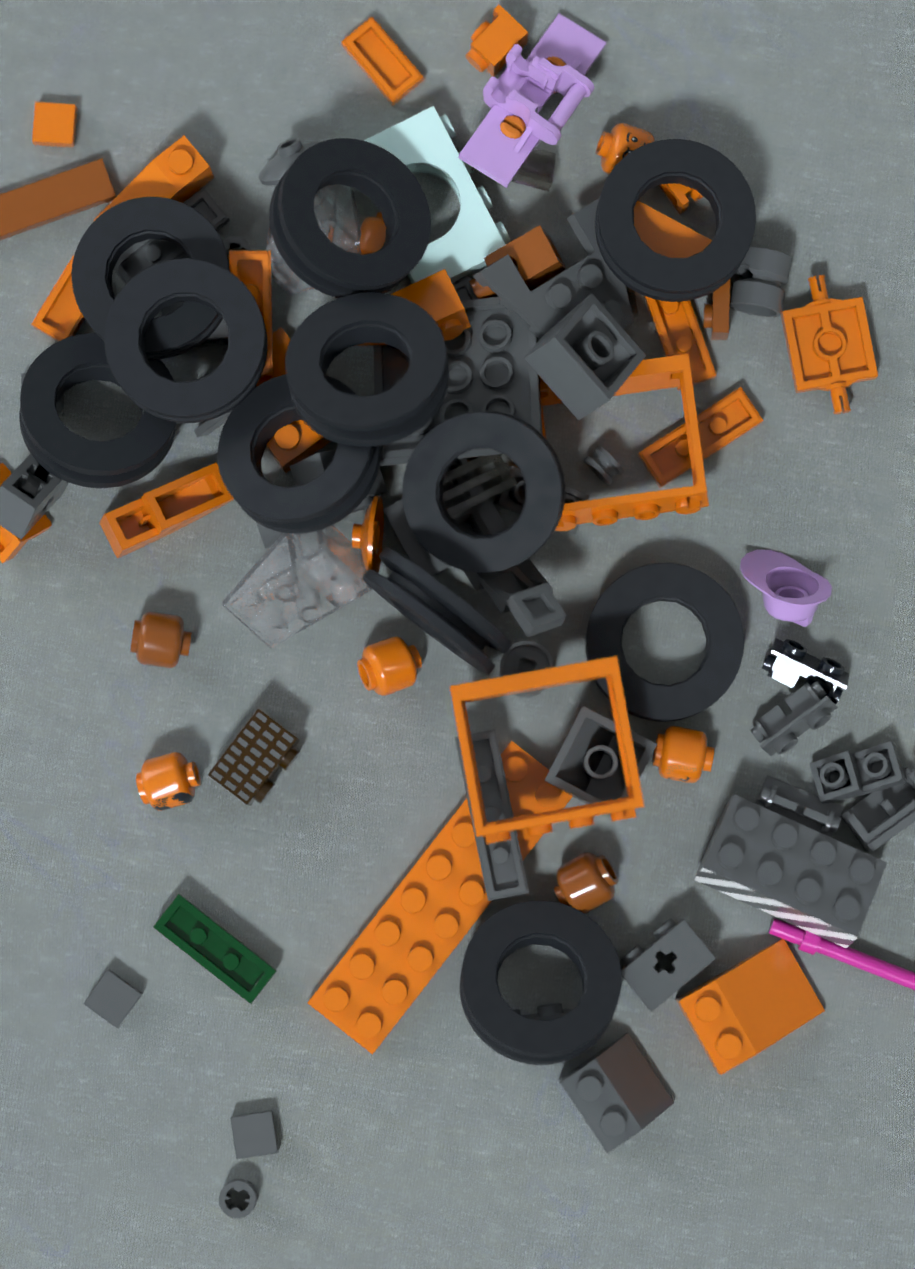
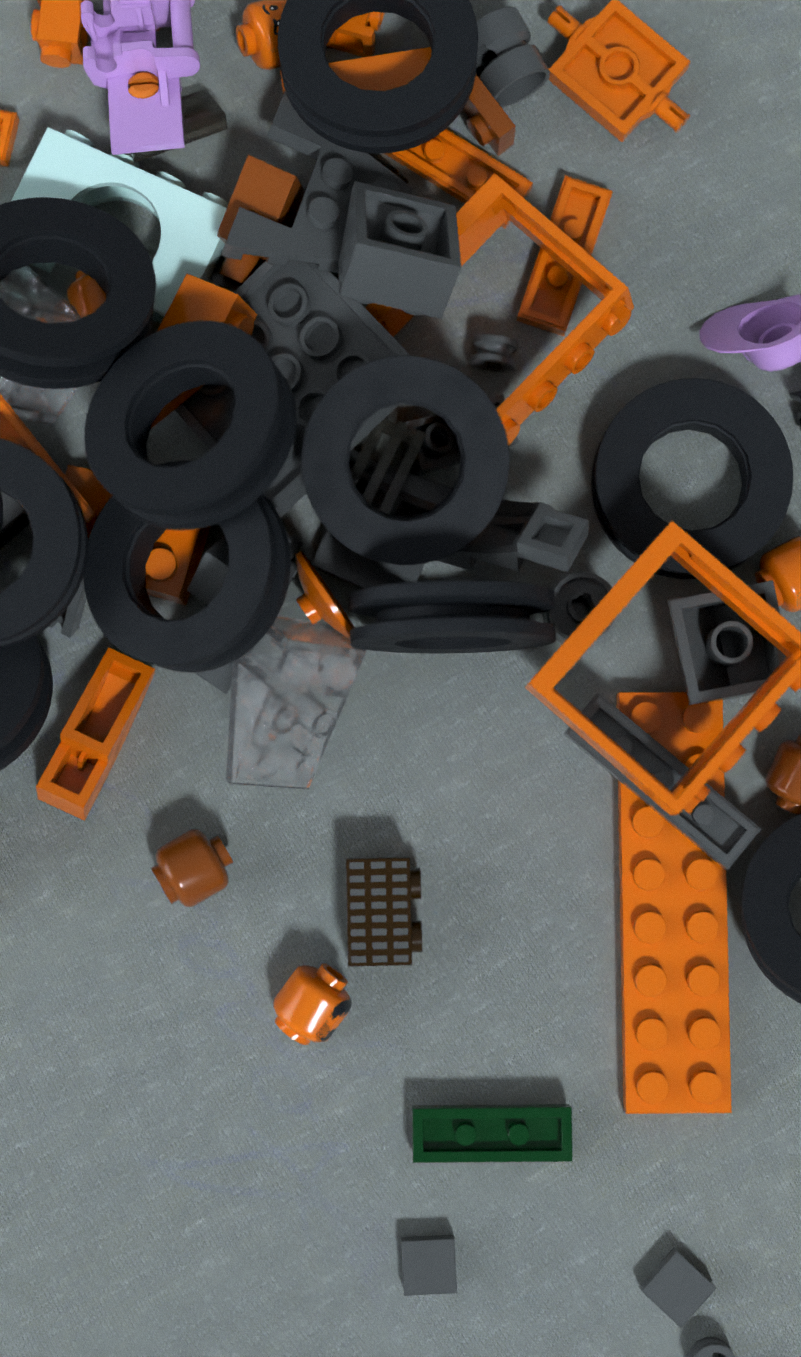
camera: 45 degrees left, 0 degrees up
orange head [357,636,422,696] -> none

